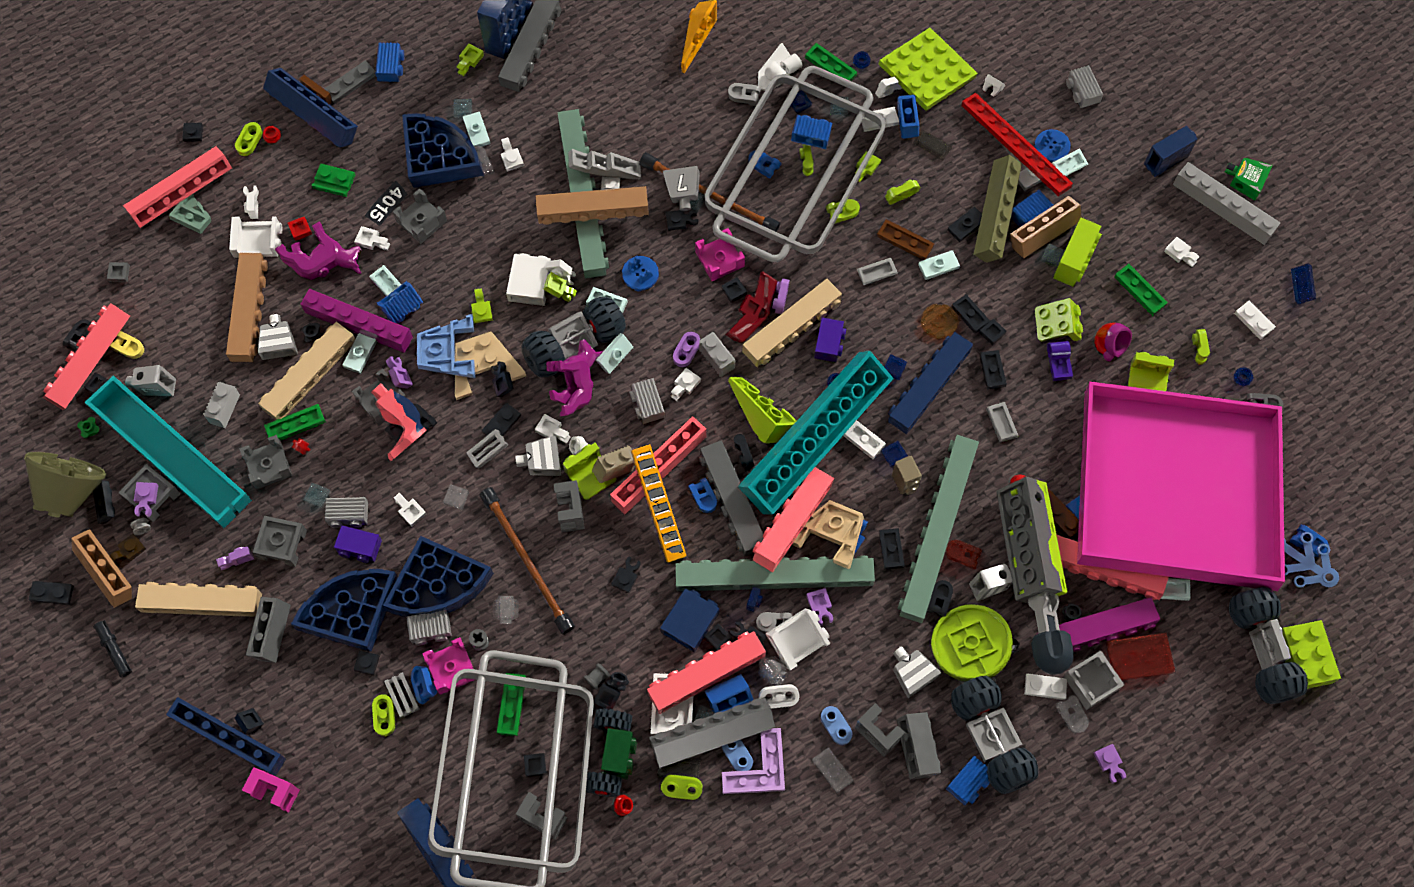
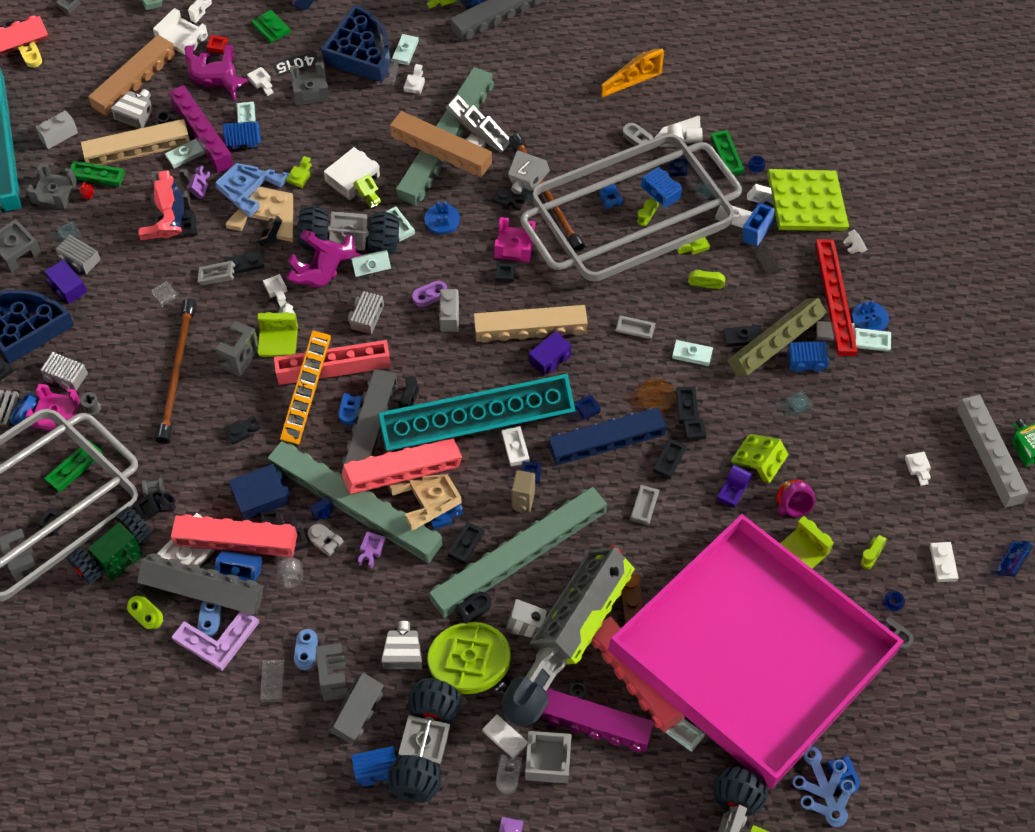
camera: 35 degrees right, 10 degrees down
light grey torso [125,365,176,396] -> none
dark blue brick [383,536,494,617] -> none
white plate [394,493,426,527] -> none
clear light blue tile [454,99,472,118] -> none
clear head [493,596,519,624] -> none
light grey torso [516,435,561,476] -> none
white plate [545,259,576,286] -> none
dark tan brick [592,445,635,483] -> none
red plate [614,795,633,816] -> none
white plate [671,368,701,401] -> none
dark red plate [725,271,778,343] -> none
lime wedge [728,377,796,443] -> none
white plate [758,684,799,708] -> none
white panel [766,608,830,670] -> none
medium lavender plate [772,279,790,314] -> none
lime plate [825,199,860,224] -> none
reddish brown plate [877,219,935,260] -> none
clear red plate [945,540,982,569] -> none
medium nougat brick [1010,196,1082,258] -> none
lime brick [1053,218,1102,287] -> none
light grey brick [1066,65,1103,108] -> none
clear red plate [1106,633,1176,681] -> none
green plate [1114,264,1168,316] -> none
dark blue brick [1144,125,1198,177] -> none

